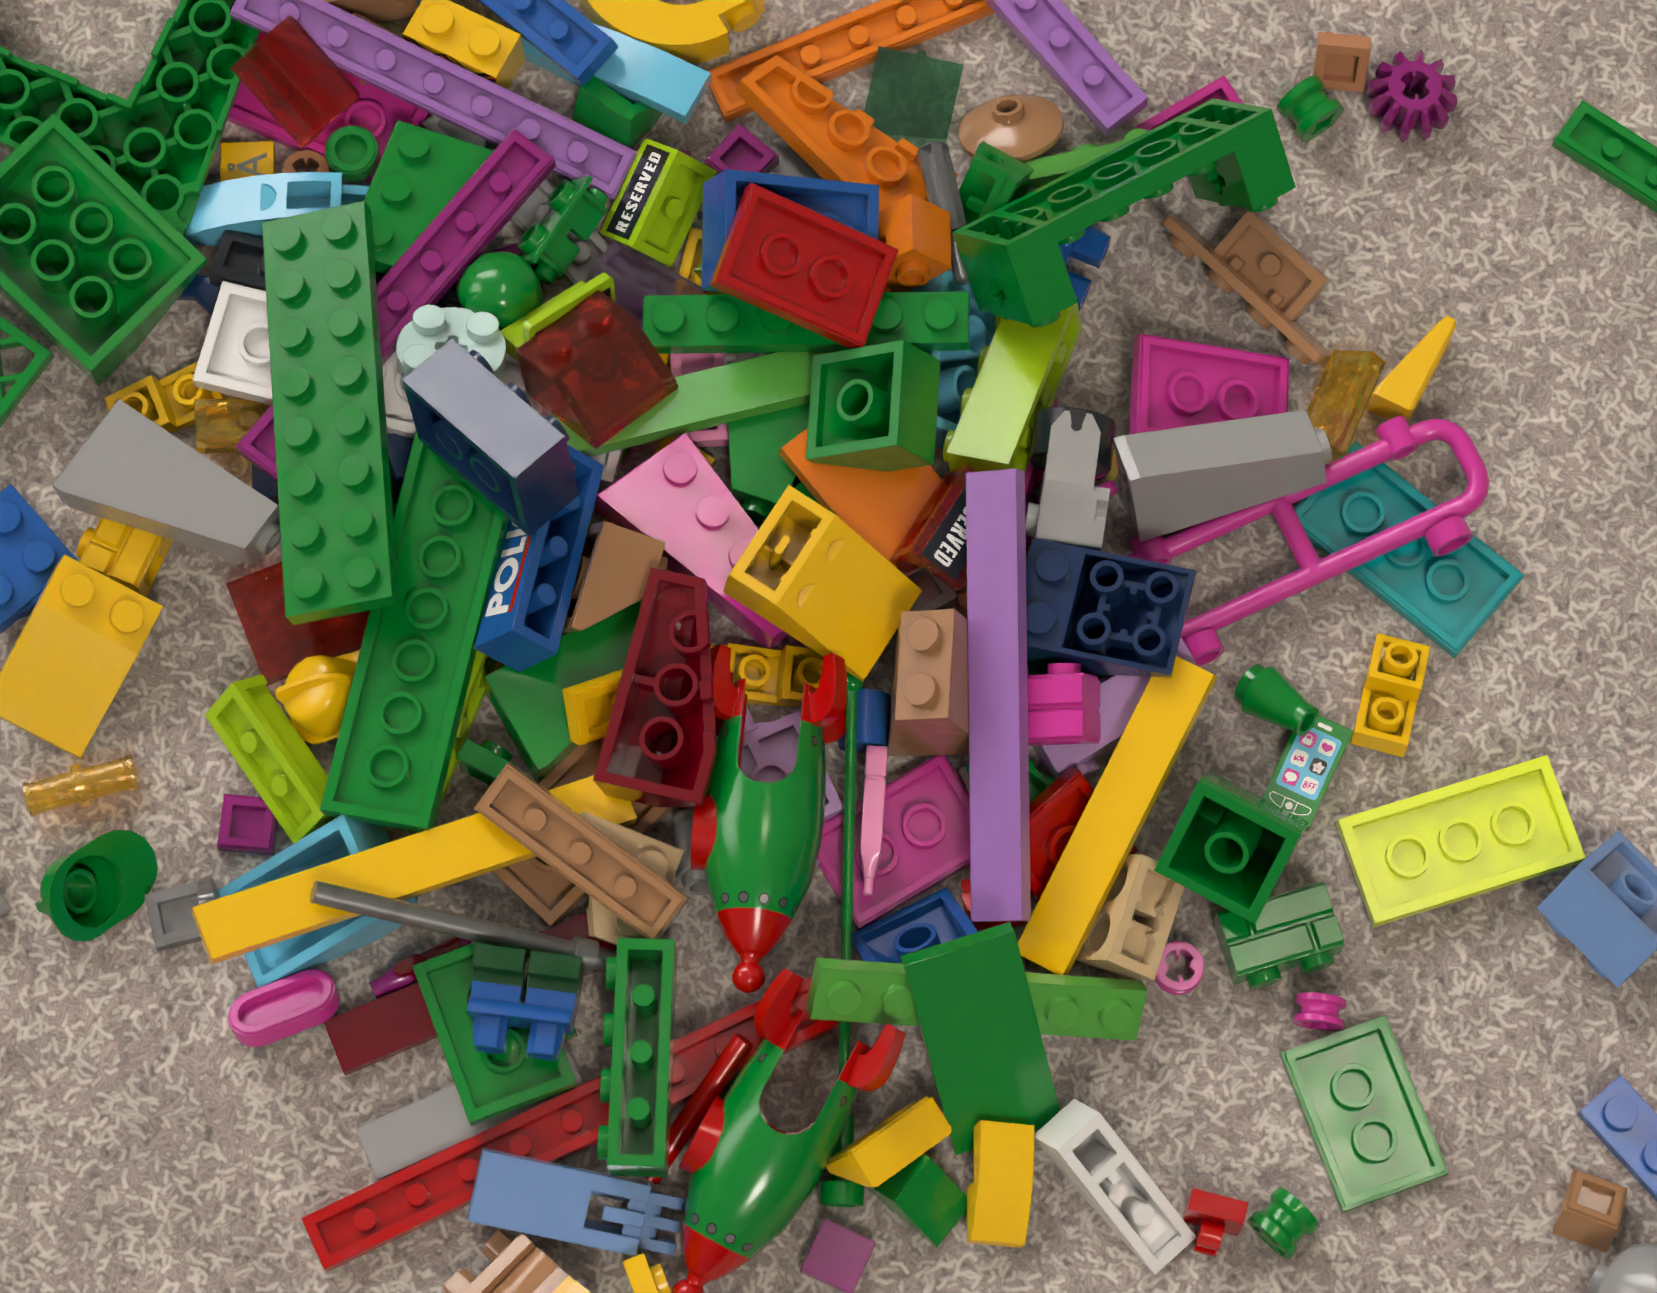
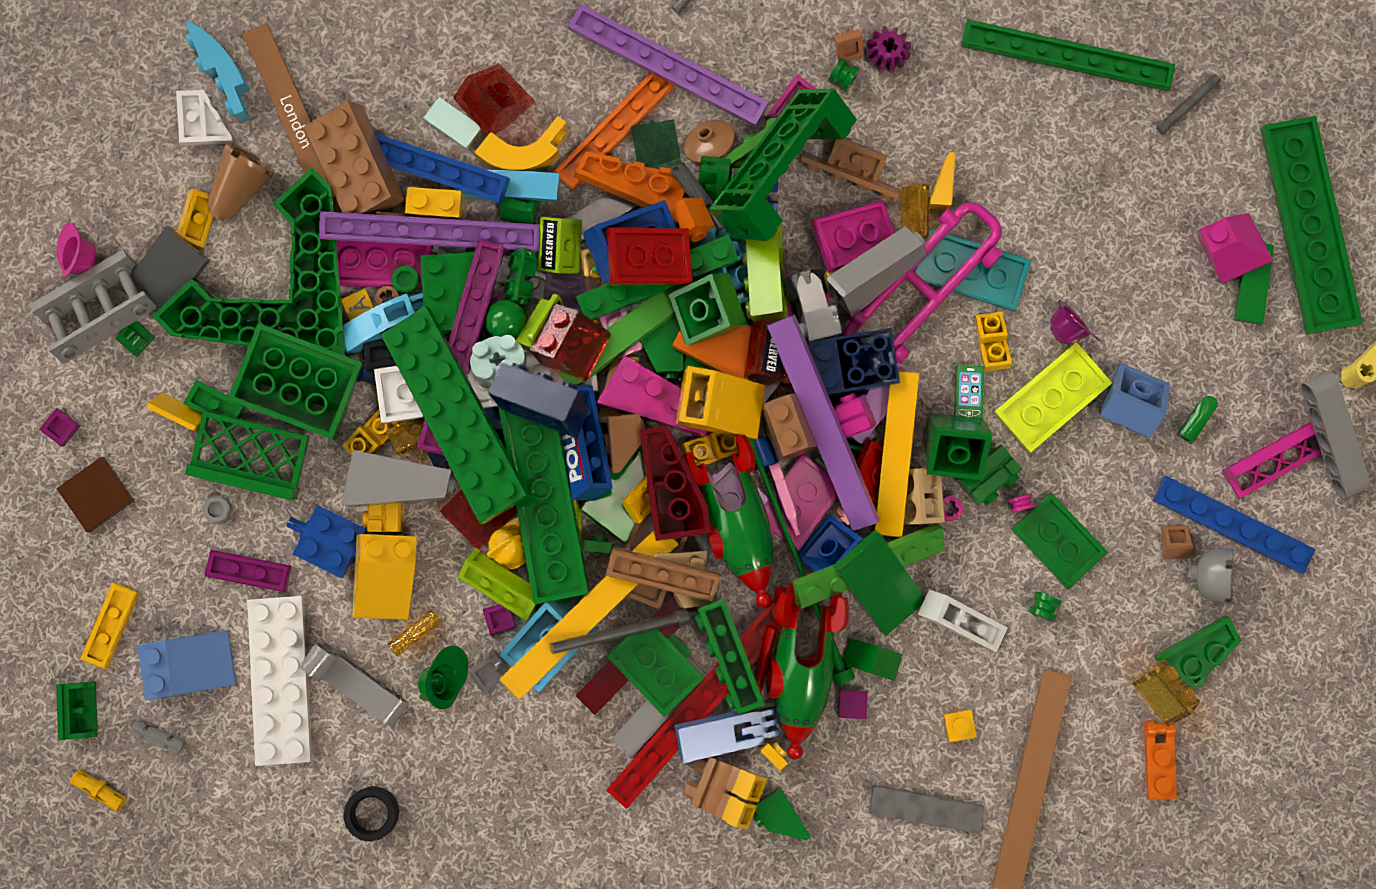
camera: 20 degrees left, 10 degrees up
dark pink tile [228,969,340,1047] -> none
clear red panel [230,16,360,149] -> none
piece [368,936,472,998] -> none
blue hips [467,943,586,1061] -> none
magenta tile [704,124,779,176] -> none
yellow slope [826,1096,952,1188] -> none
yellow slope [967,1120,1034,1248] -> none
red tile [1183,1188,1249,1257] -> none
green cone [1234,664,1318,736] -> none
none -> magenta piece [1050,300,1101,344]

